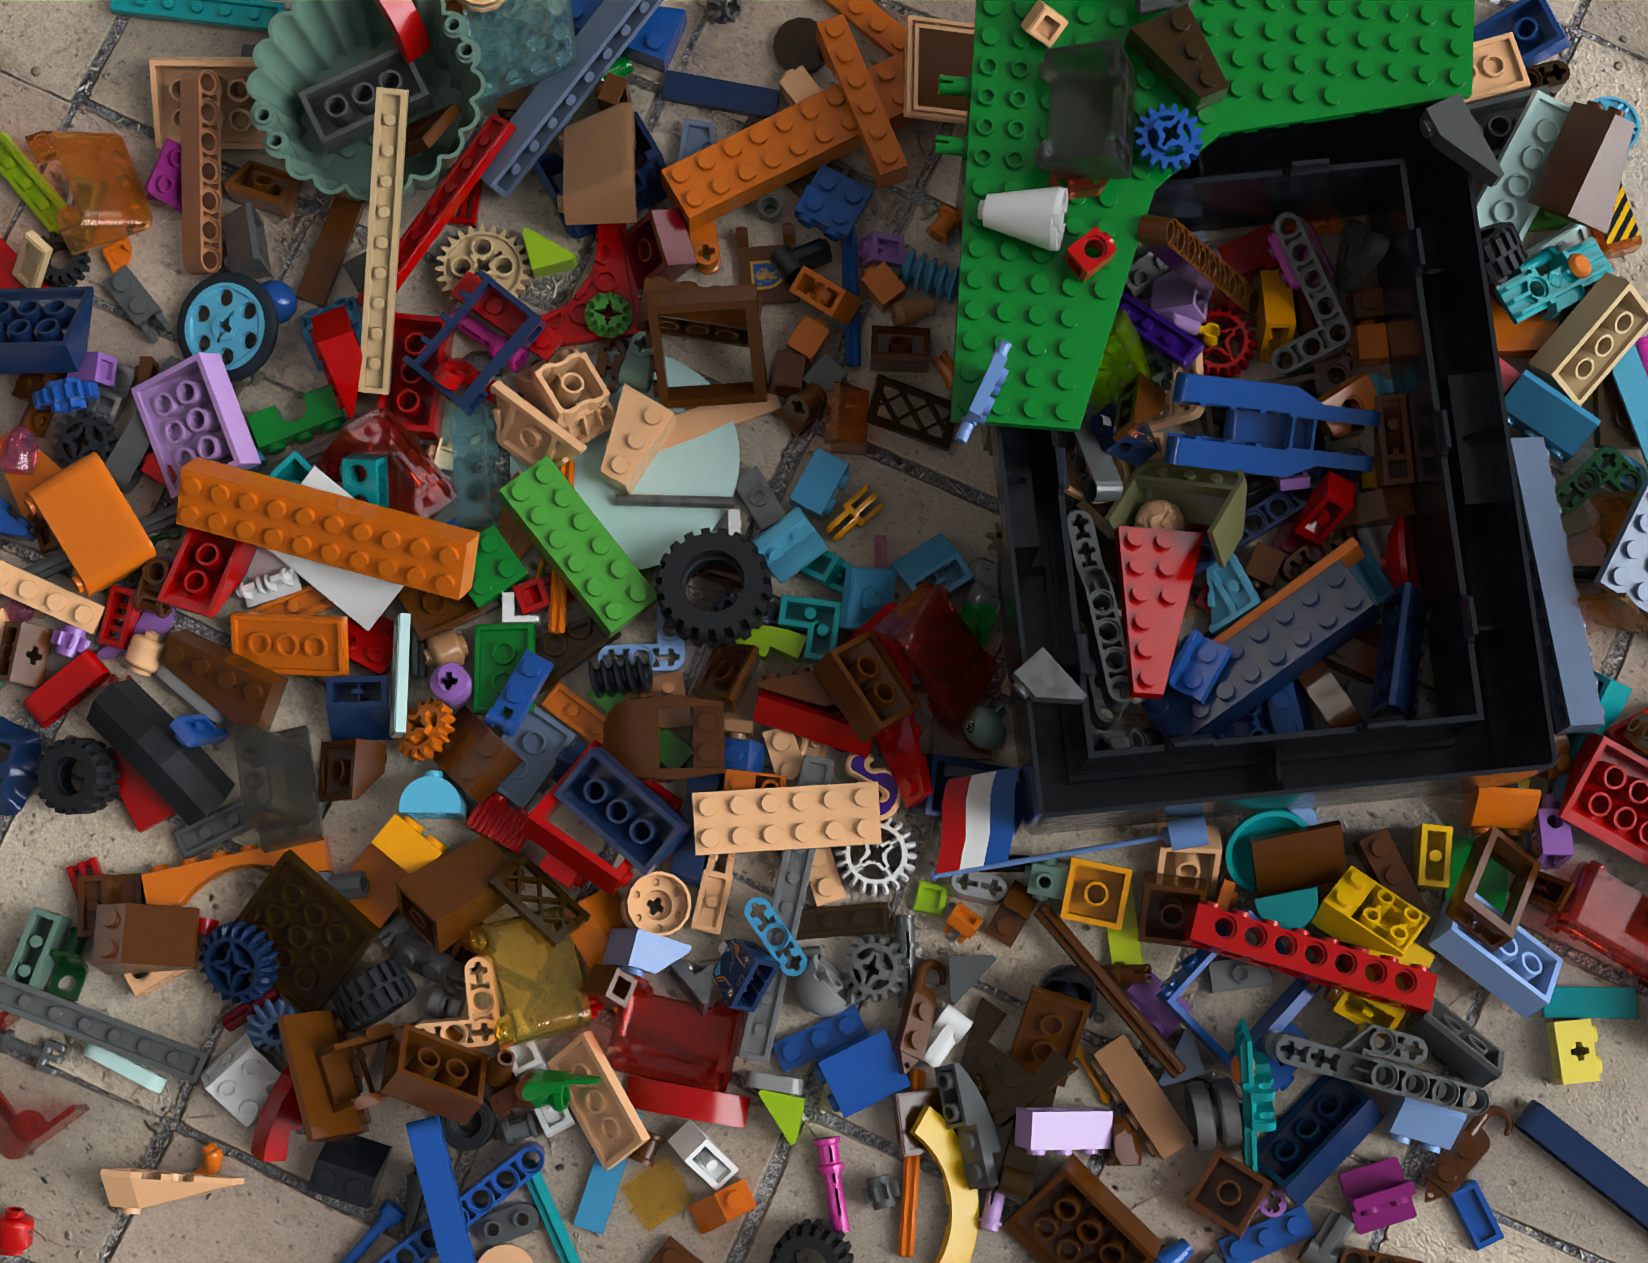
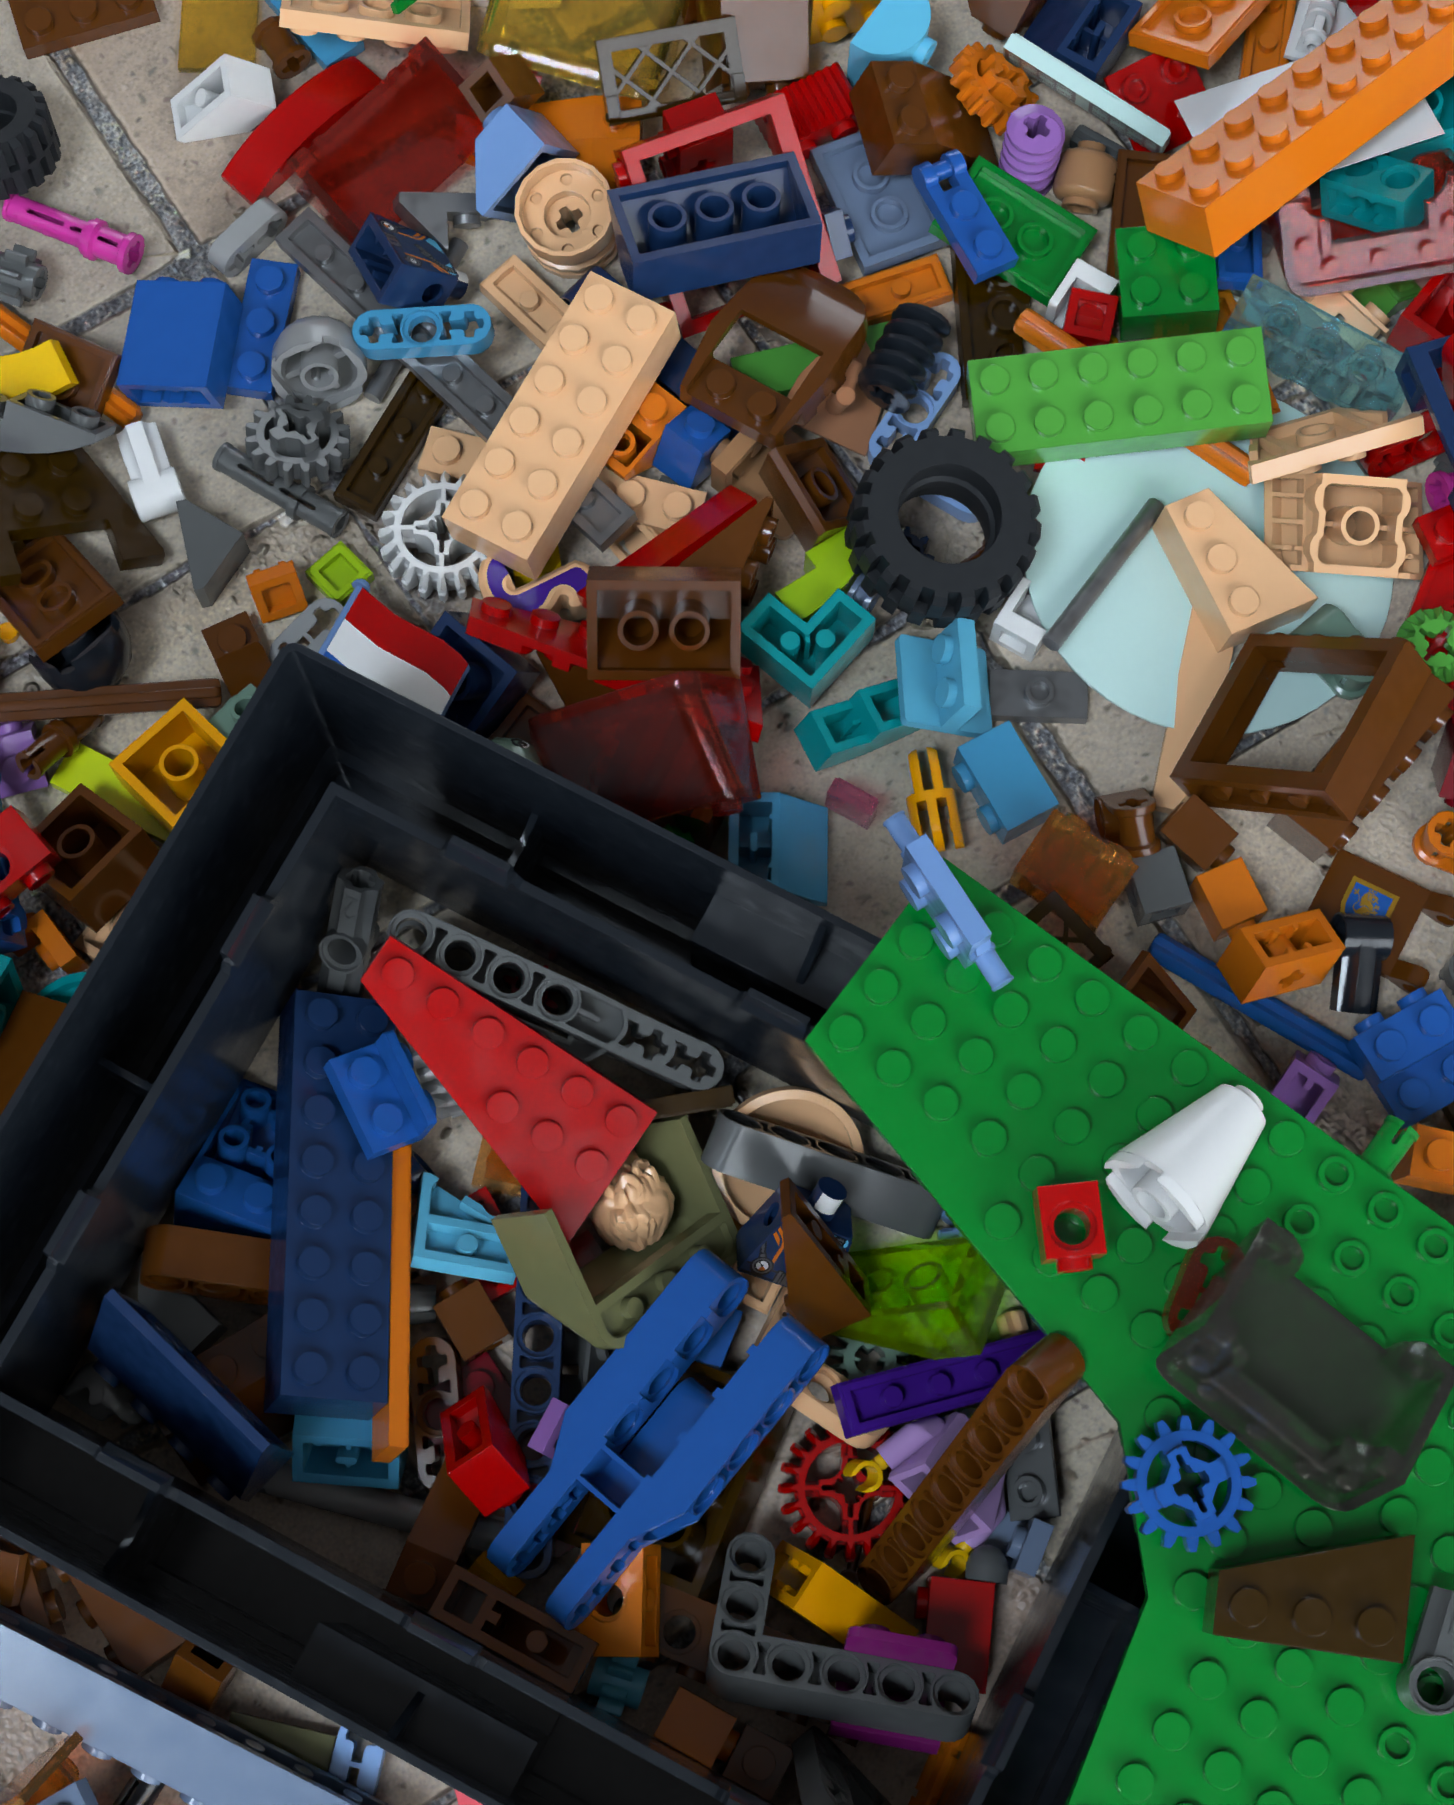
camera: 120 degrees right, 5 degrees down
reddish brown beam [595,338,627,394] -> none
orange slope [688,1178,758,1235] -> none
lime slope [758,1089,806,1146] -> none
dark azure tile [839,567,897,628] -> none
orange brick [861,261,906,314] -> none
reddish brown plate [892,958,946,1075] -> none
flat silver slope [1012,647,1087,705] -> none
red dish [1380,515,1419,590] -> none

